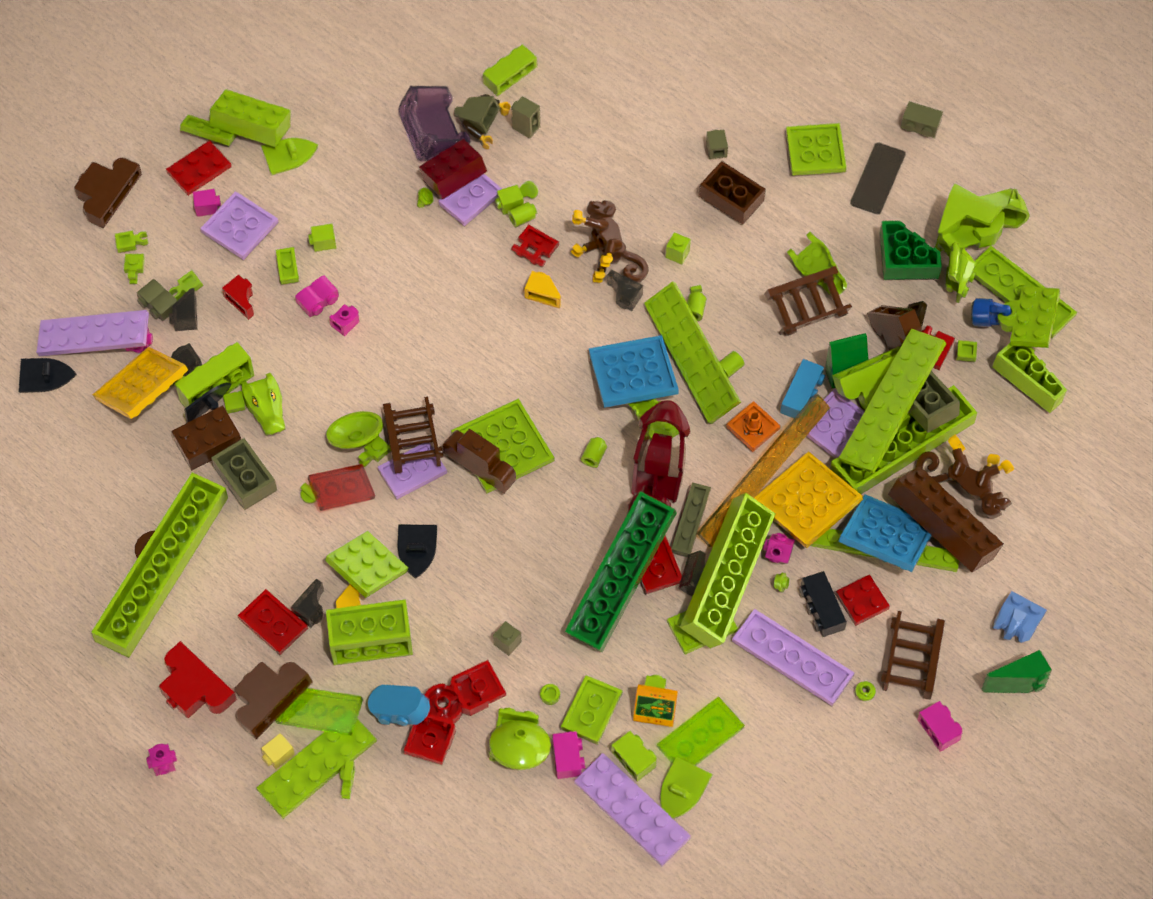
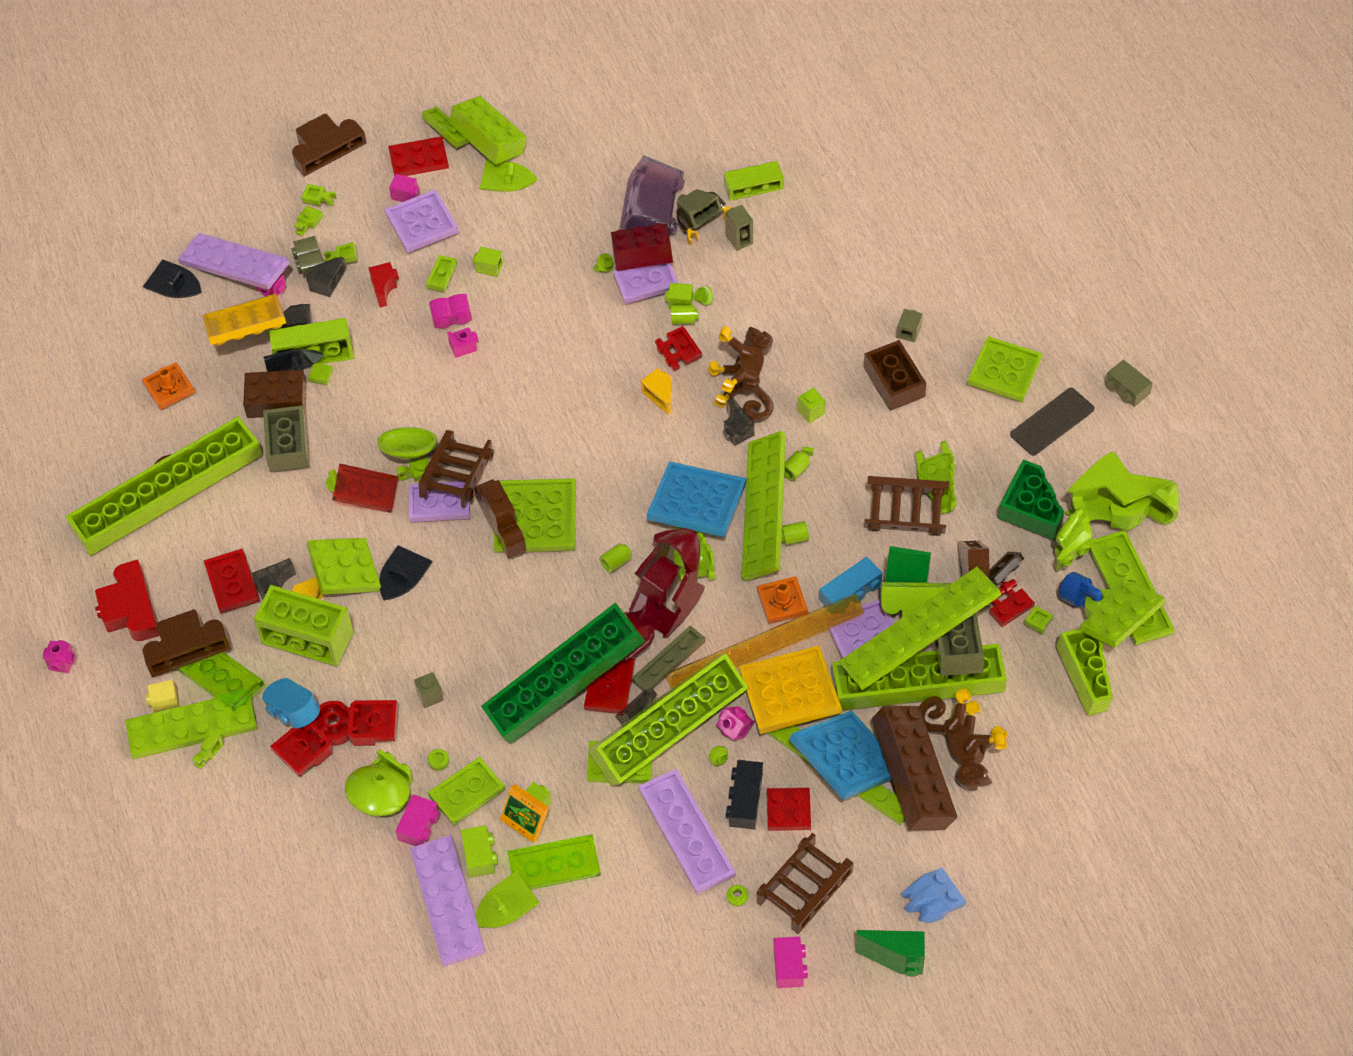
camera: 30 degrees right, 5 degrees down
lime animal [241,373,286,436] -> none
none -> orange plate [142,362,195,410]

